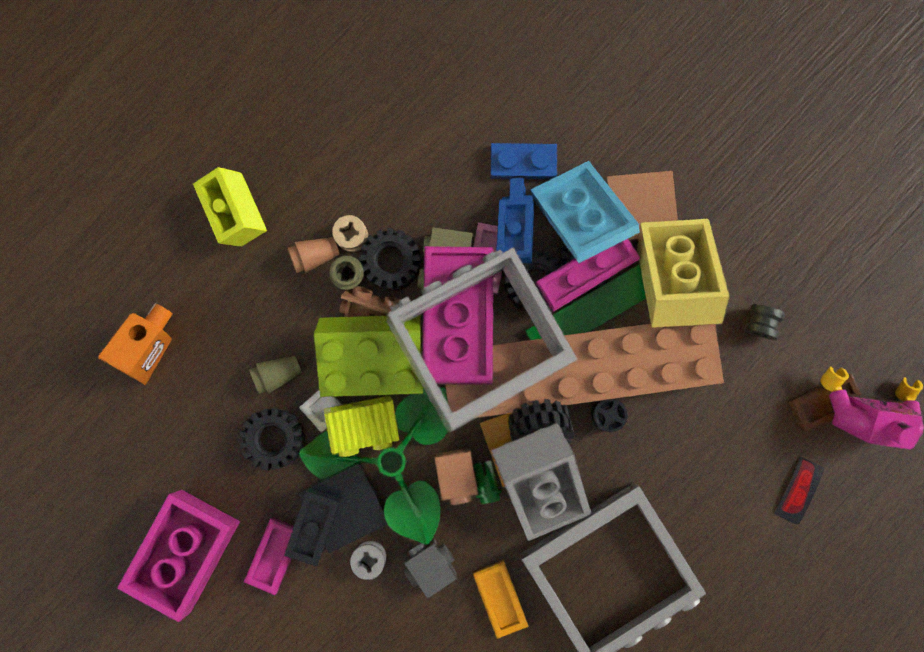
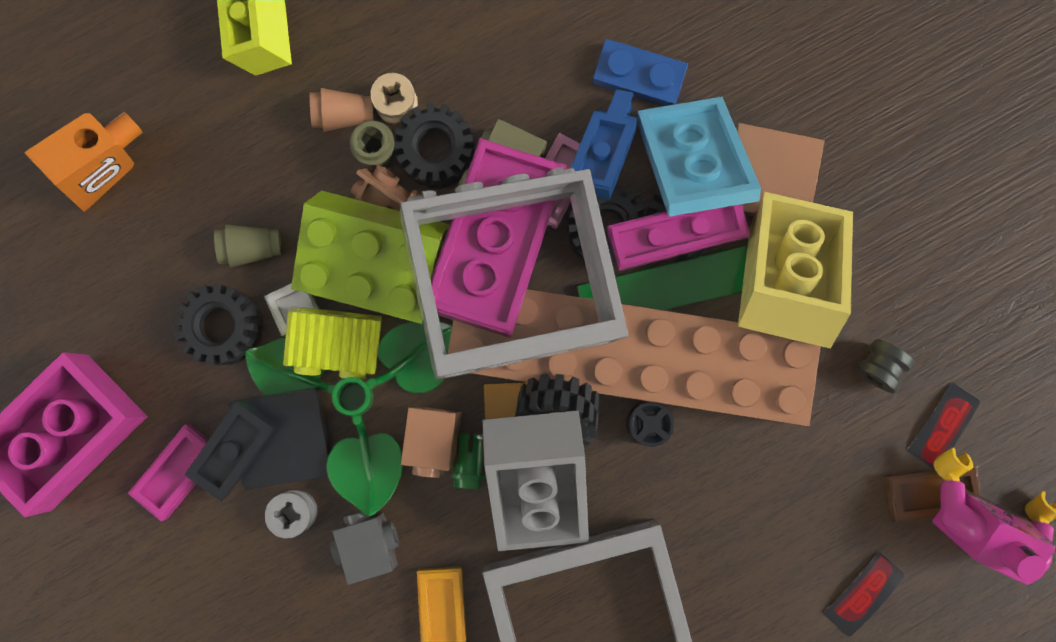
camera: 20 degrees right, 0 degrees up
none -> sticker [908,383,980,469]

